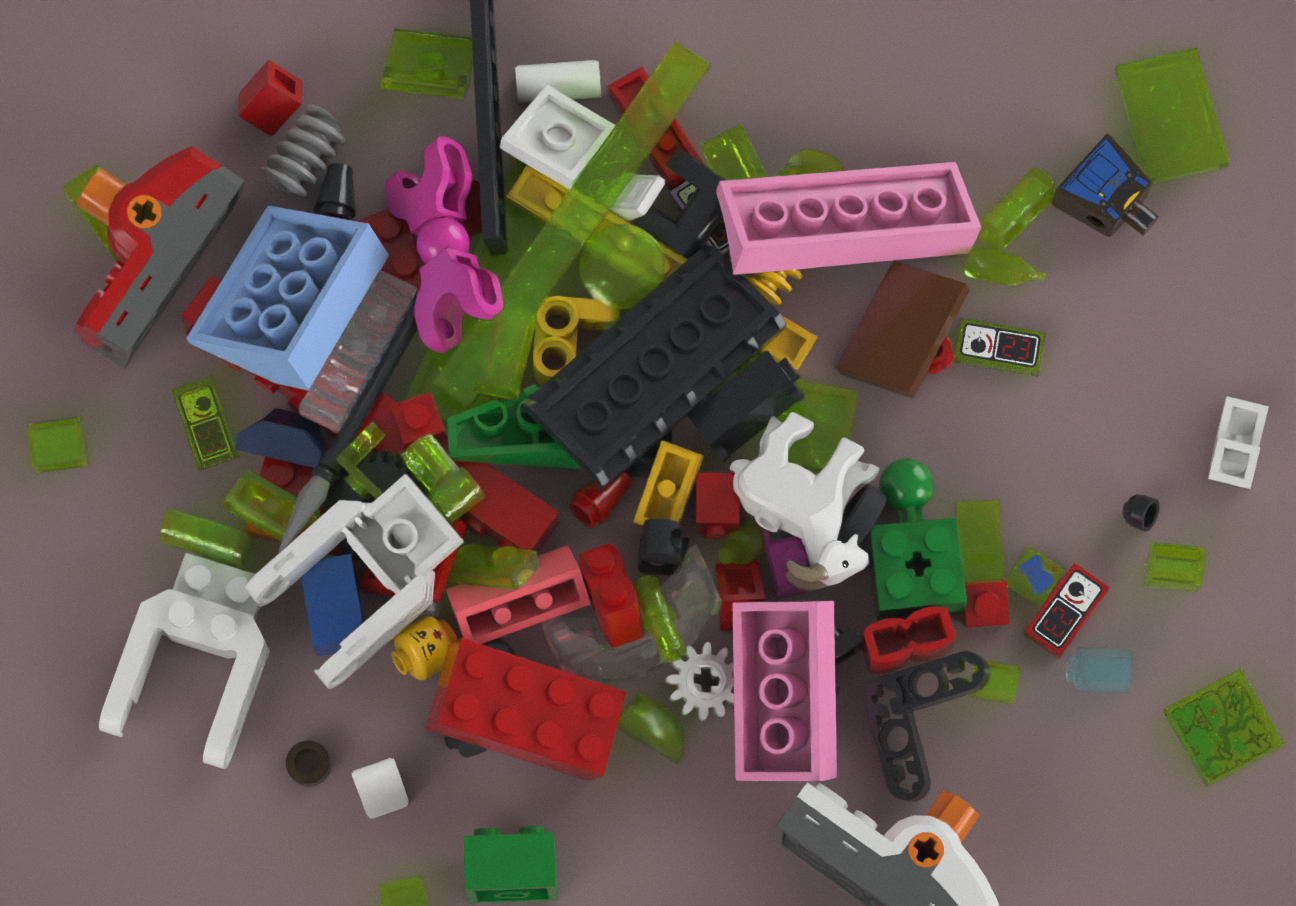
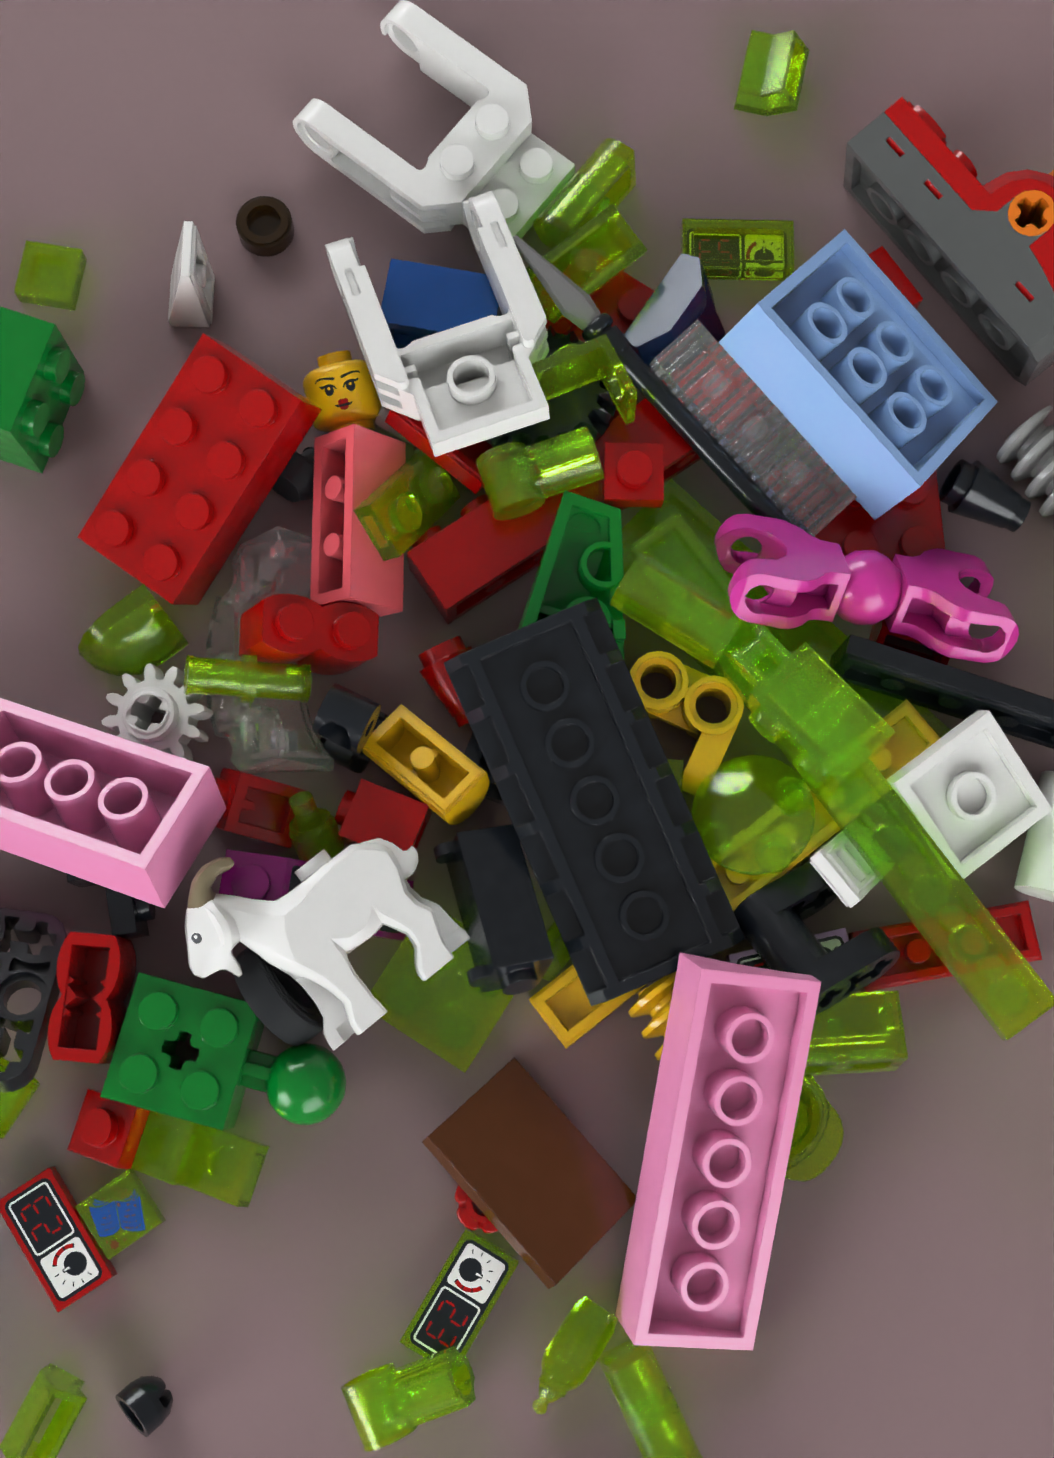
camera: 105 degrees right, 5 degrees up
none -> clear neon green piece [341,1346,476,1452]
none -> clear neon green brick [725,624,896,794]

